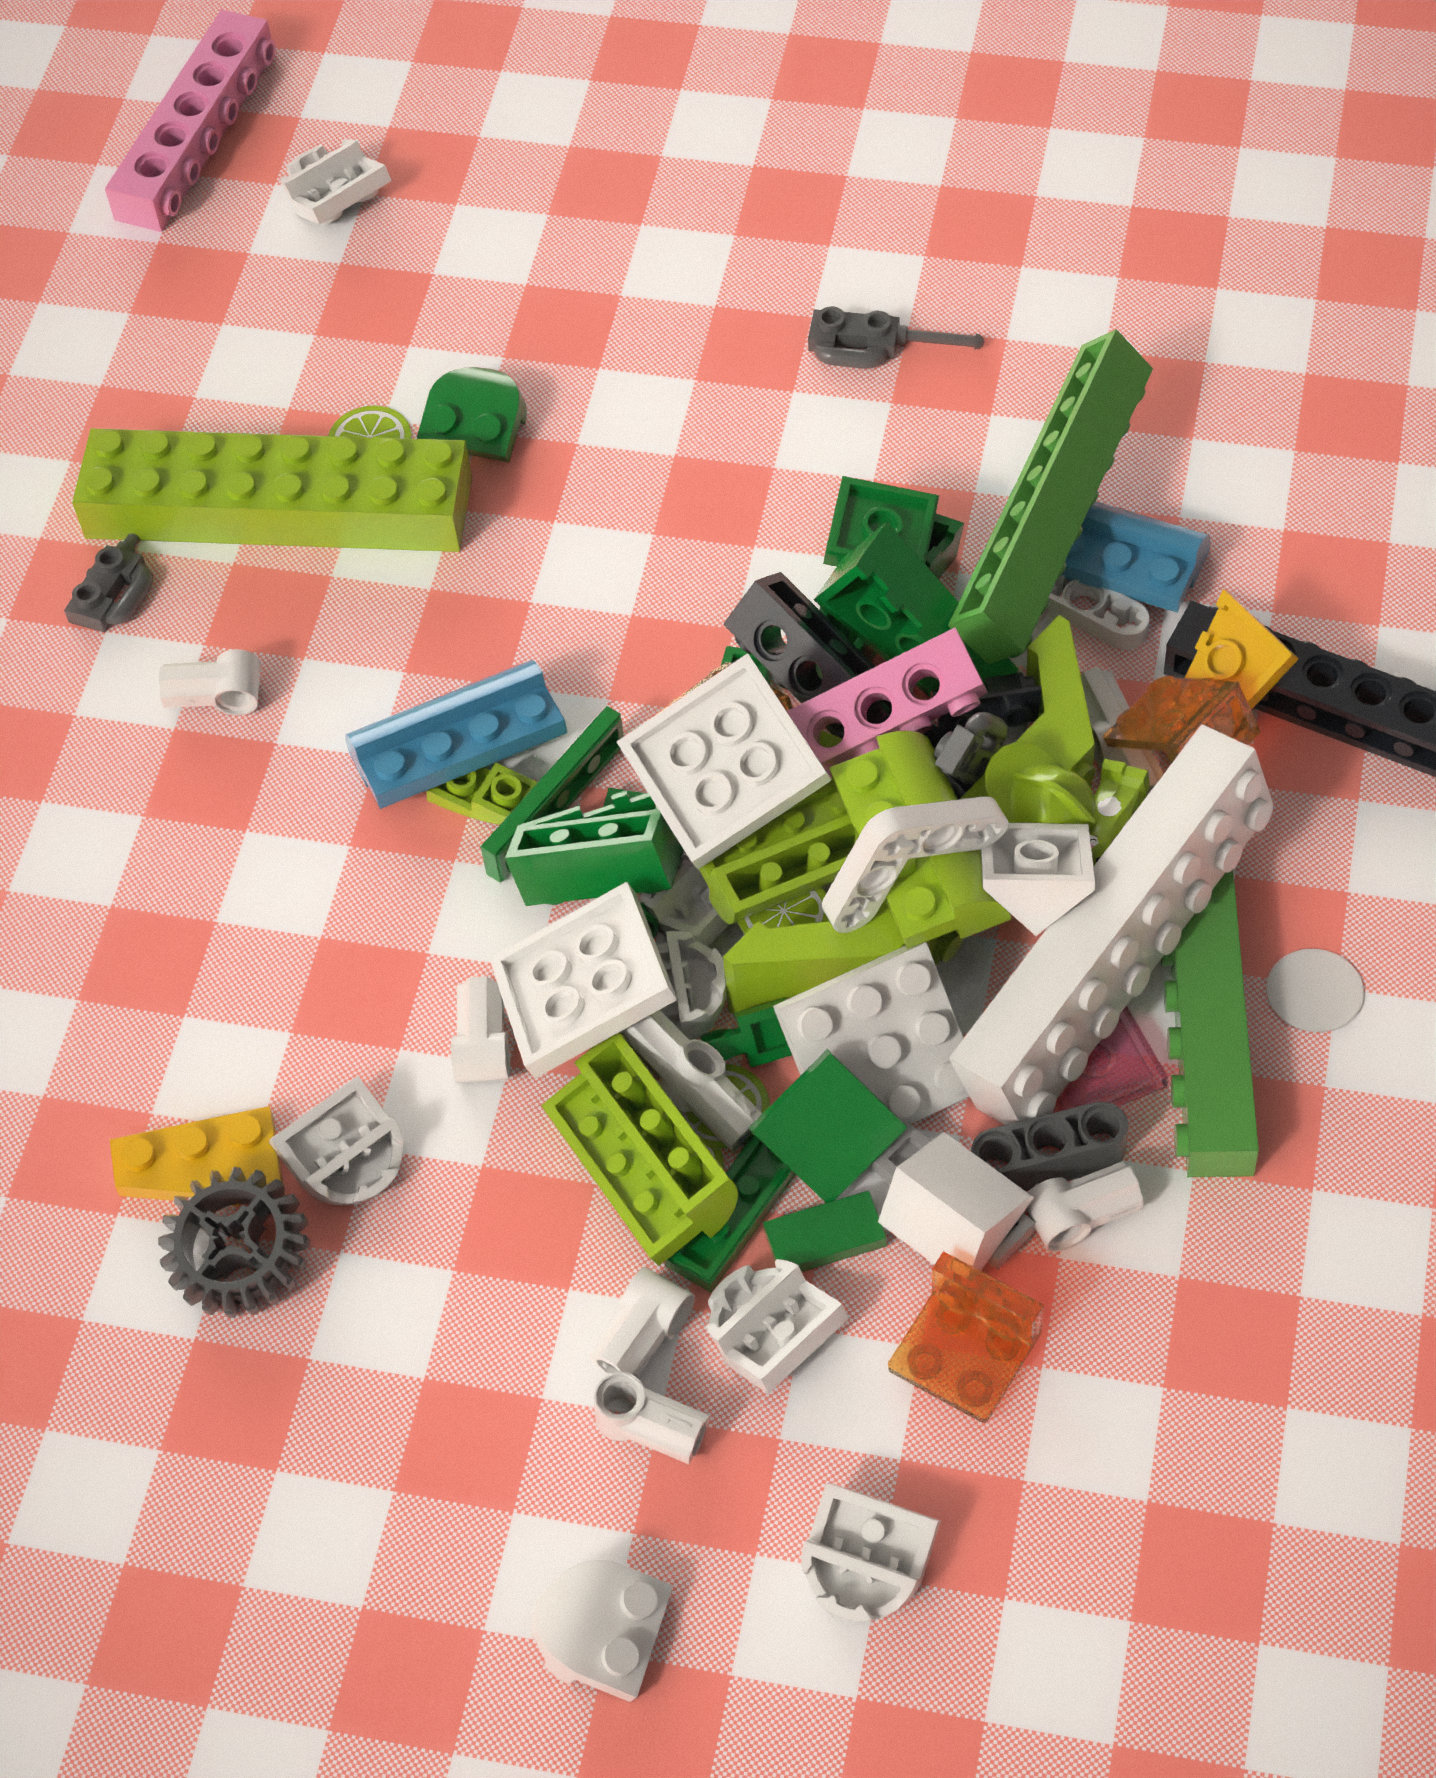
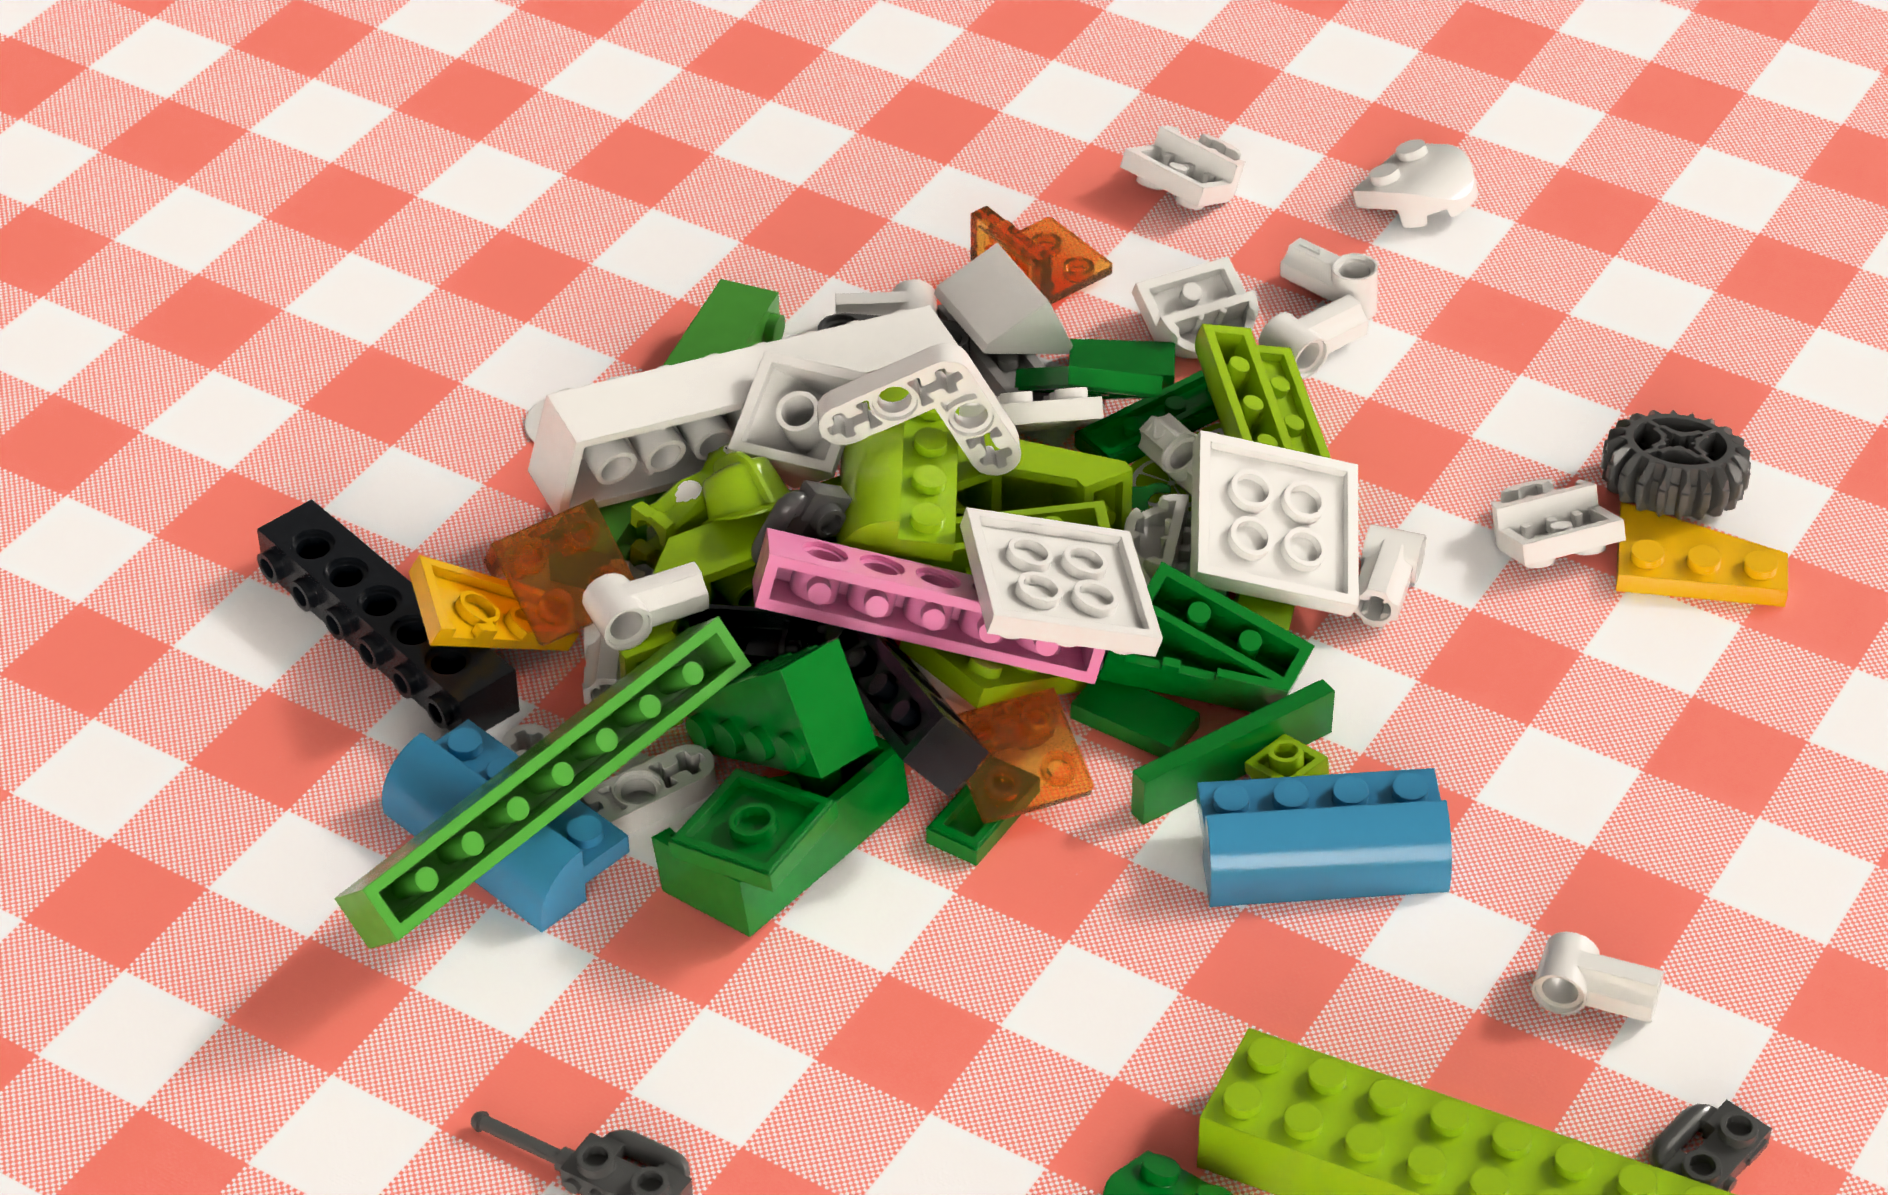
camera: 165 degrees left, 15 degrees down
none -> white piece [582,562,710,650]

